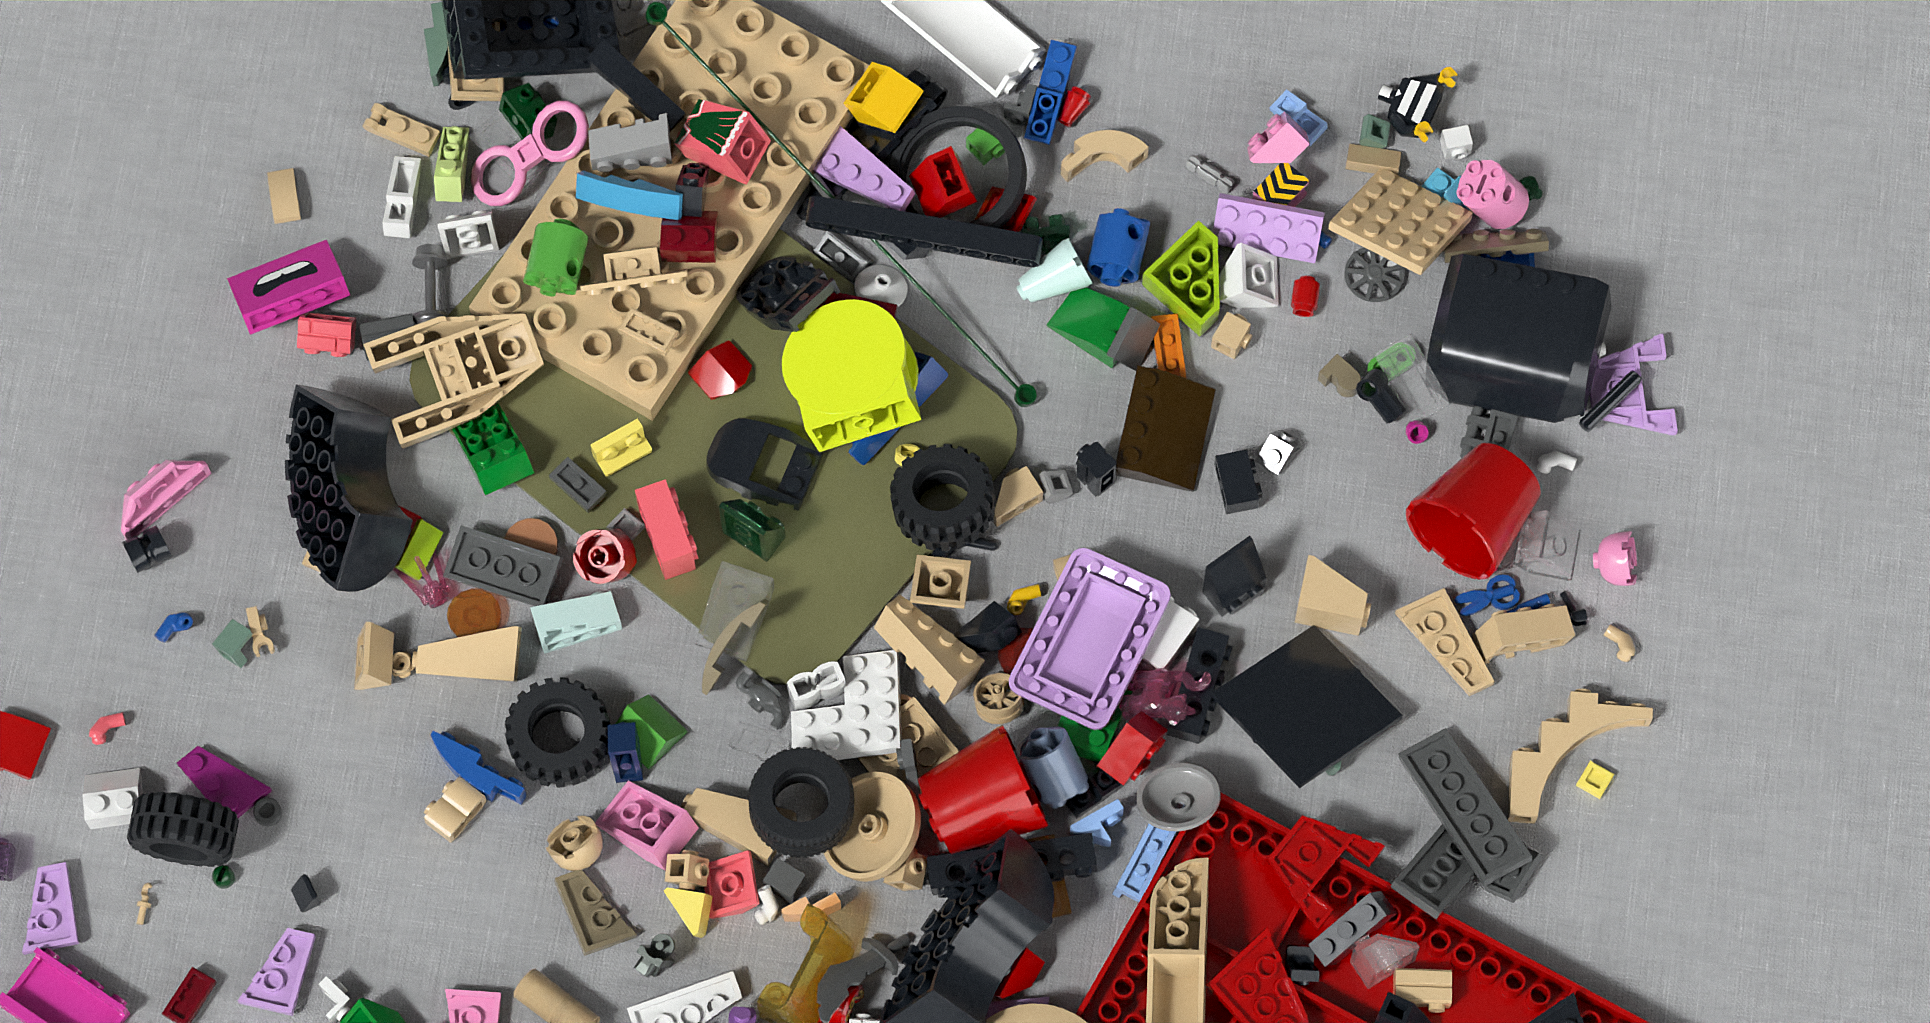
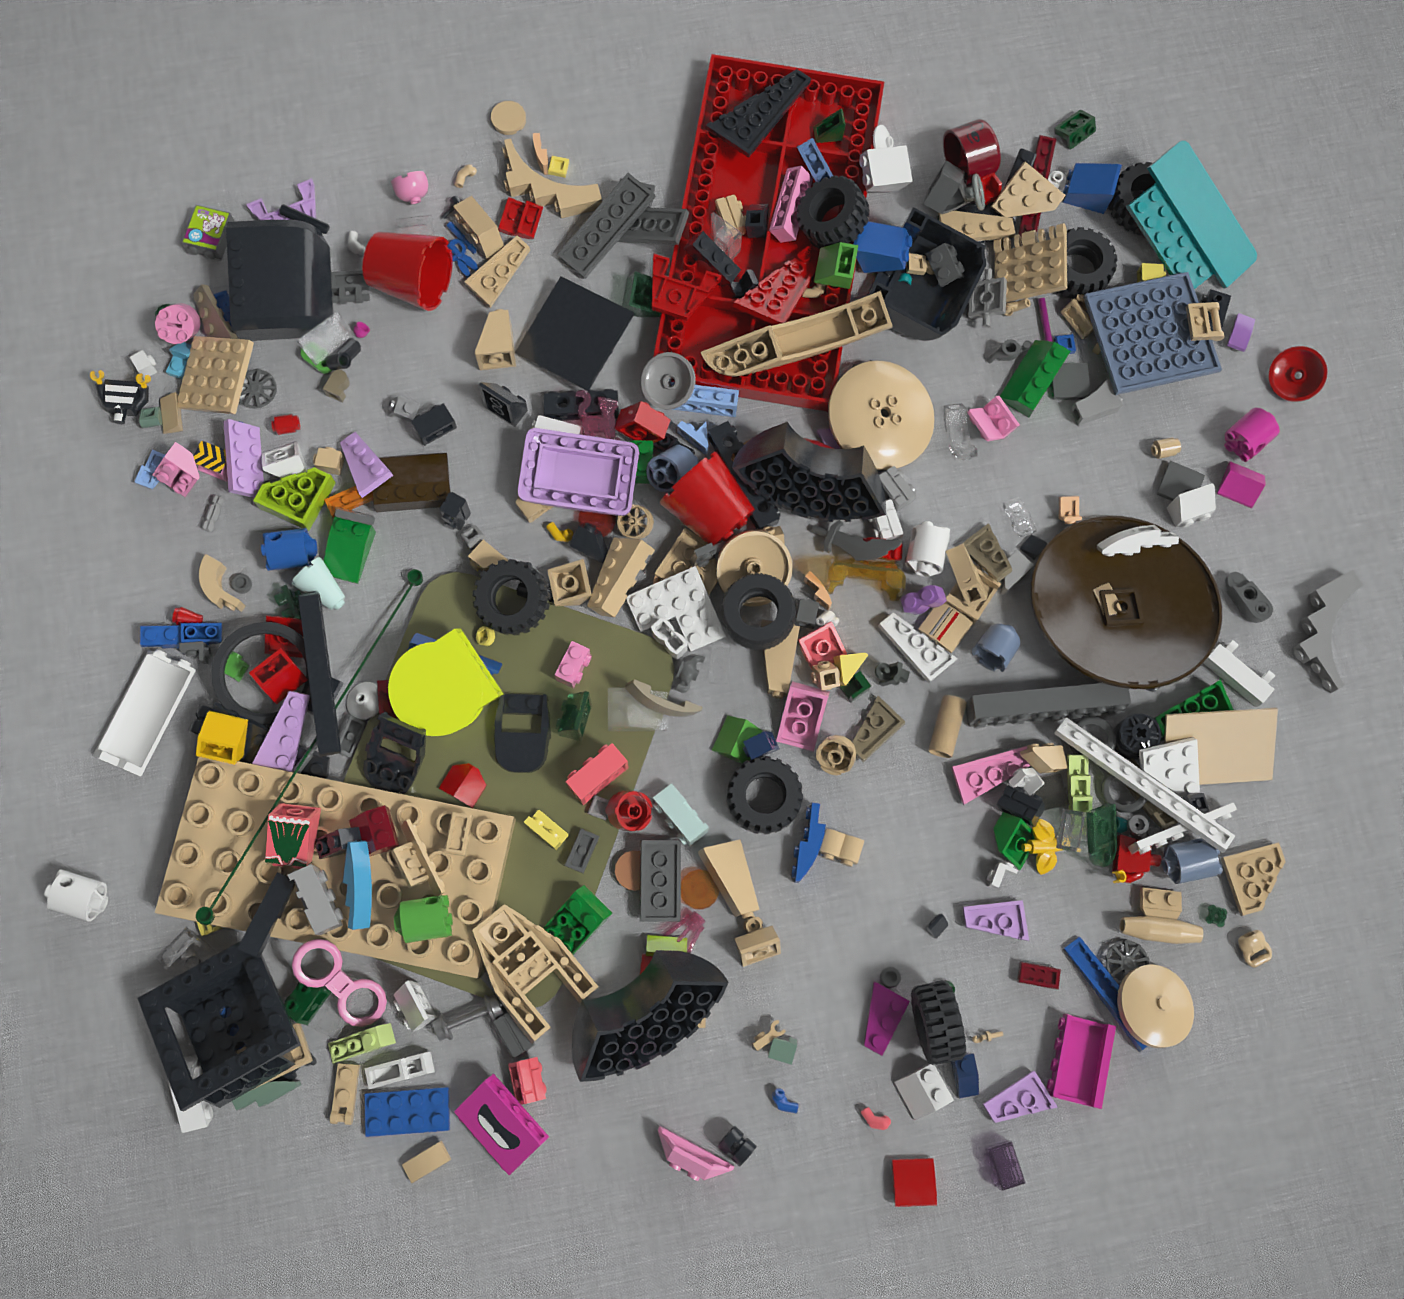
camera: 115 degrees left, 5 degrees up
none -> brick [182,205,235,260]
none -> dark grey tile [231,574,252,594]
none -> lavender wing [340,432,393,498]
none -> blue plate [365,1087,450,1137]
none -> tan tile [491,101,526,135]
none -> red slope [498,197,543,239]
none -> light nougat slope [533,133,548,175]
none -> bright pink brick [554,641,592,689]
none -> clear green slope [622,271,662,317]
none -> dark green panel [840,671,871,703]
none -> dark blue slope [951,1053,979,1099]

